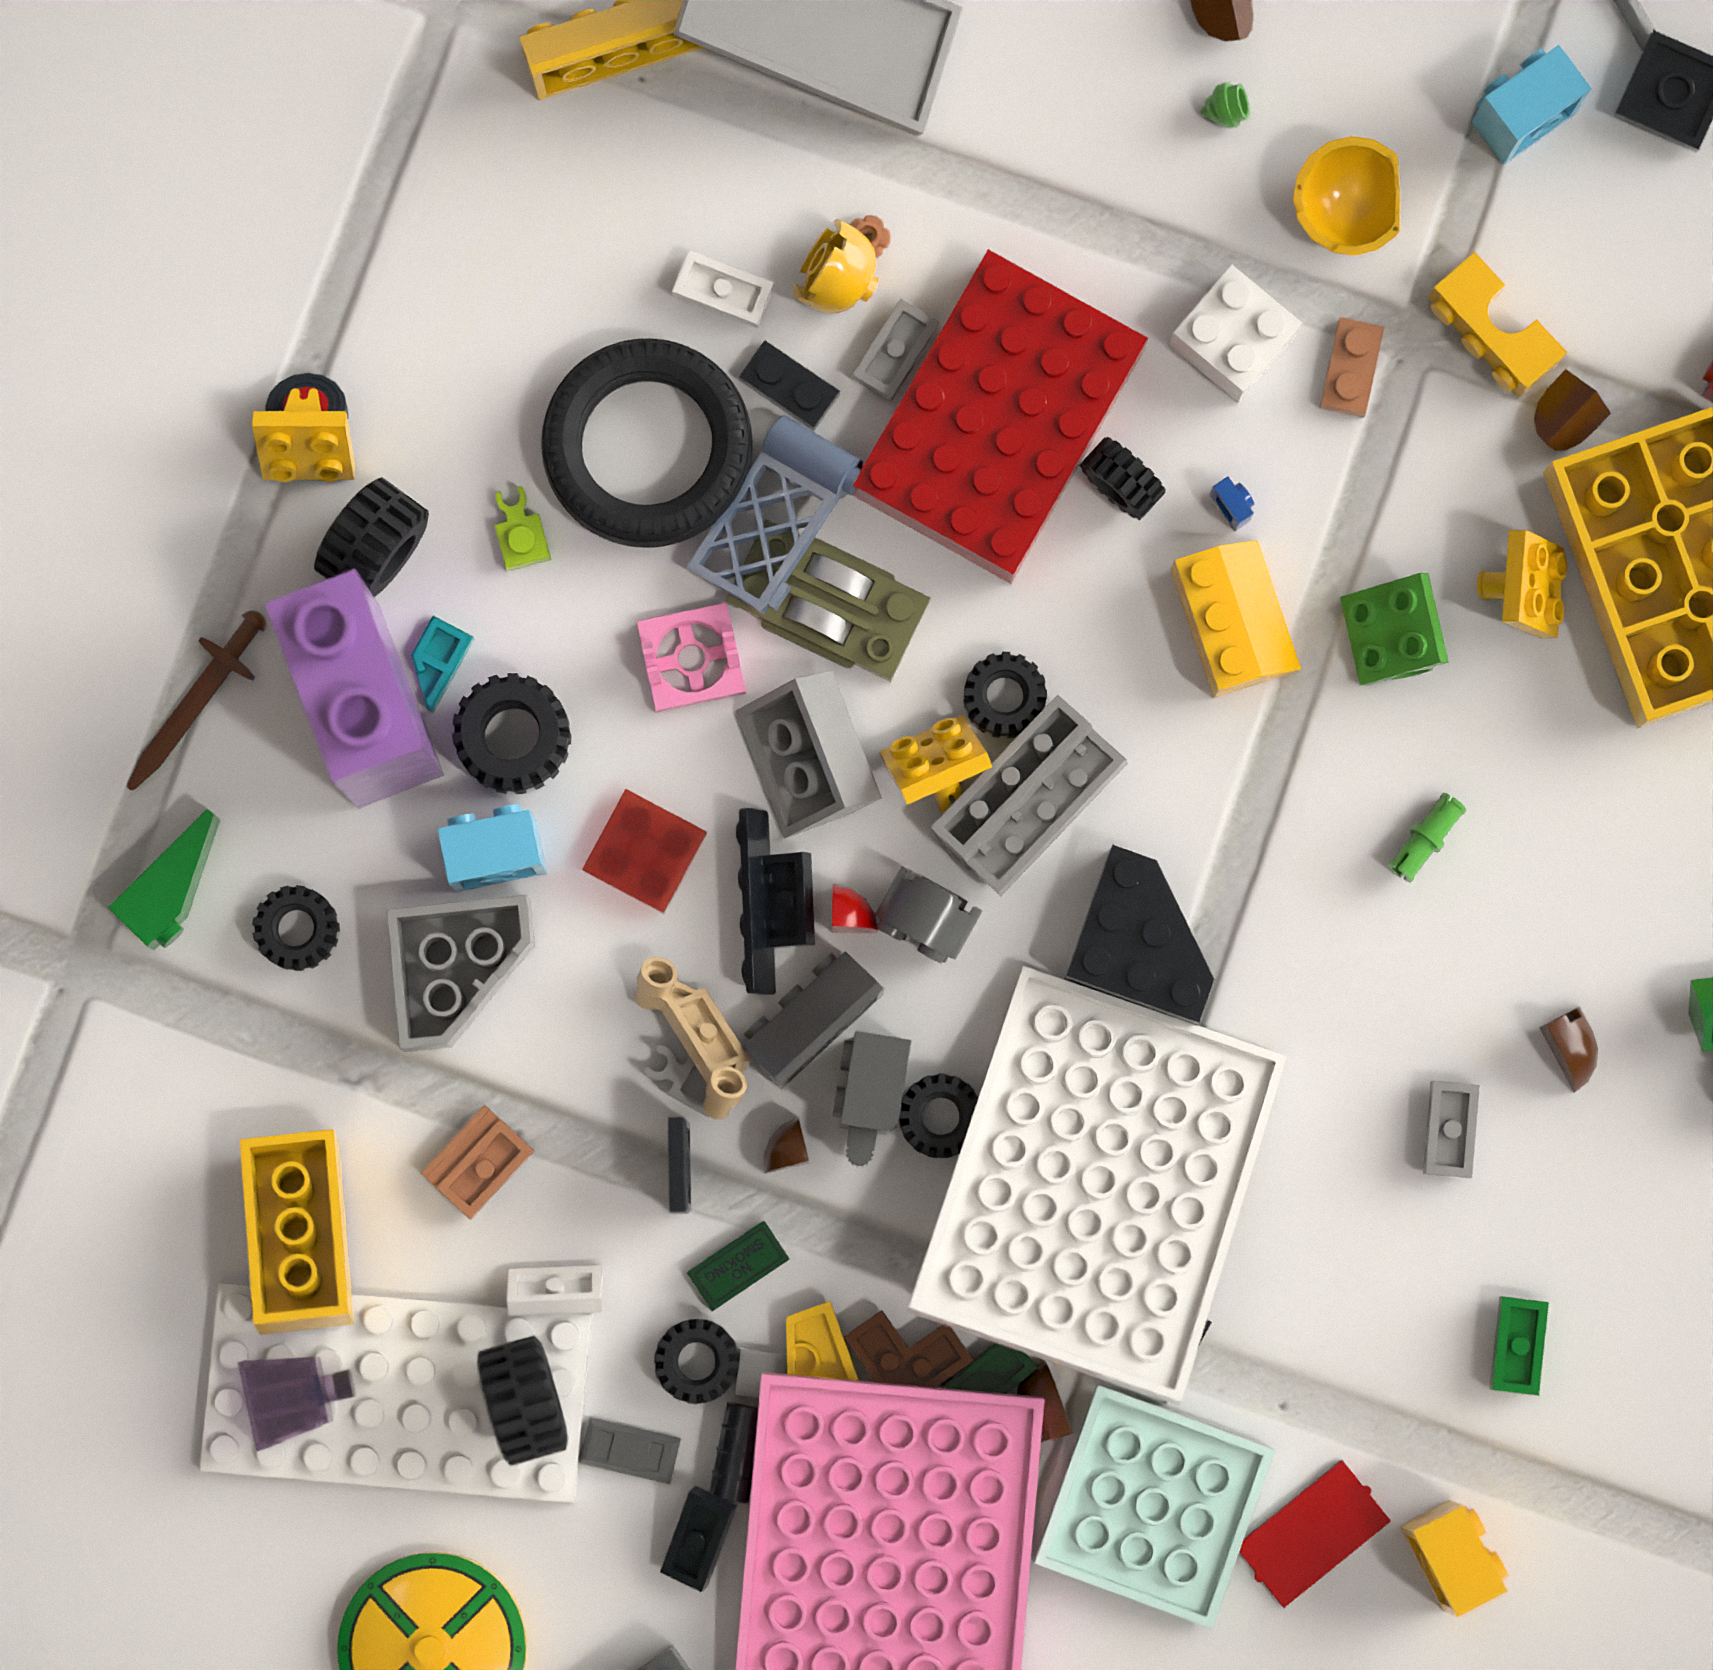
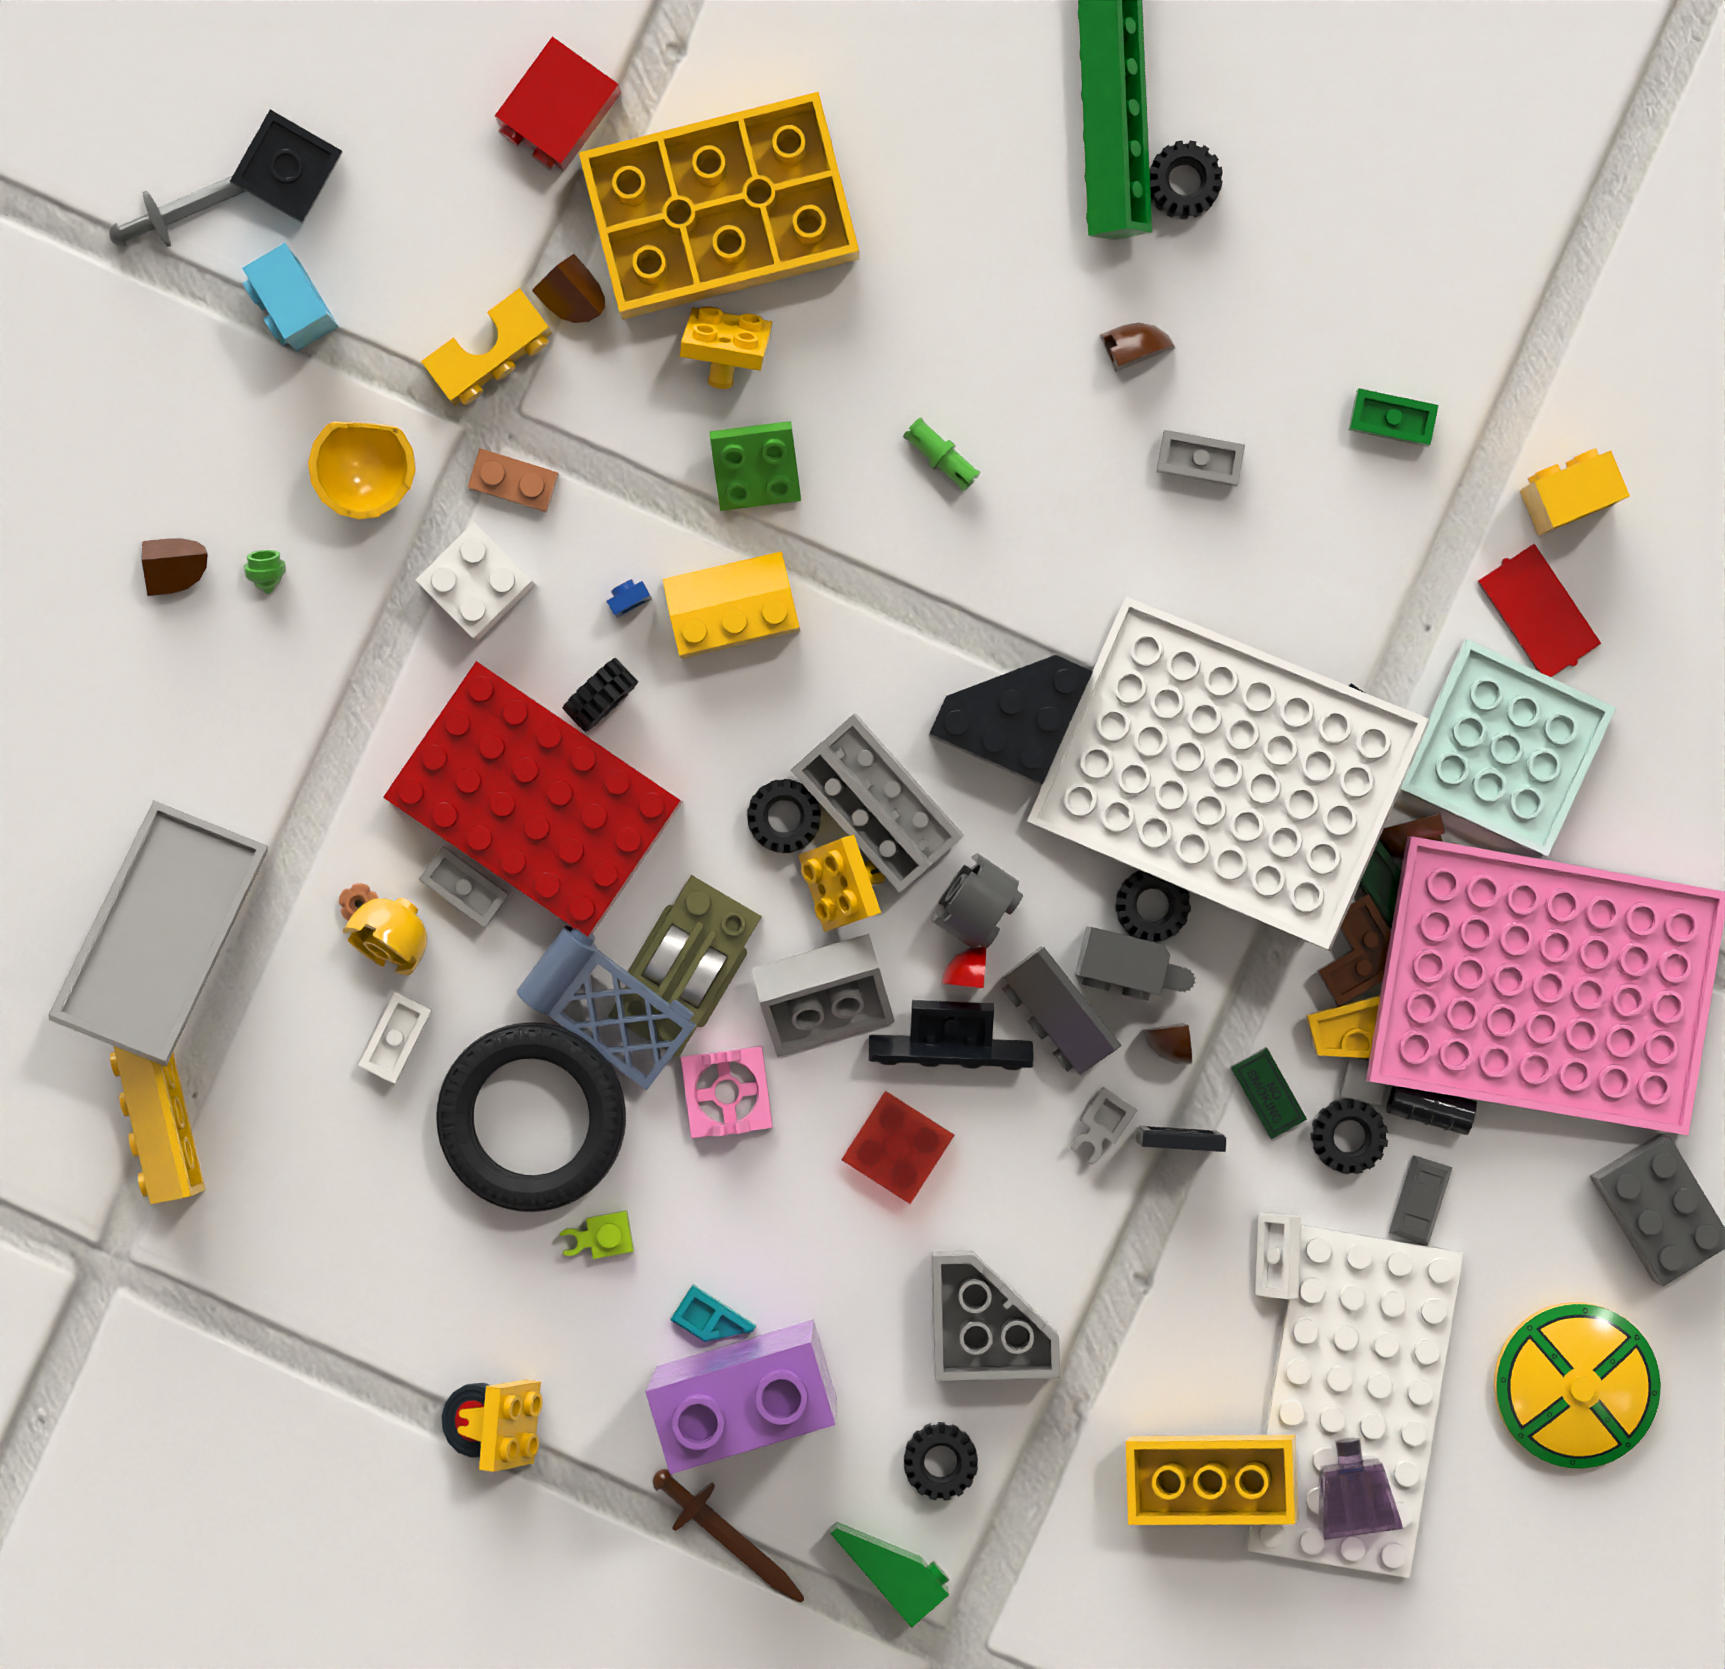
camera: 85 degrees left, 5 degrees up
black tyre [314,477,429,597] -> none
nougat plate [421,1105,535,1220] -> none
medium azure brick [438,804,547,892] -> none
black tyre [452,673,571,795] -> none
black tyre [477,1335,568,1466] -> none
tan plate [634,957,751,1120] -> none
black plate [660,1485,737,1593] -> none
black plate [739,340,840,431] -> none

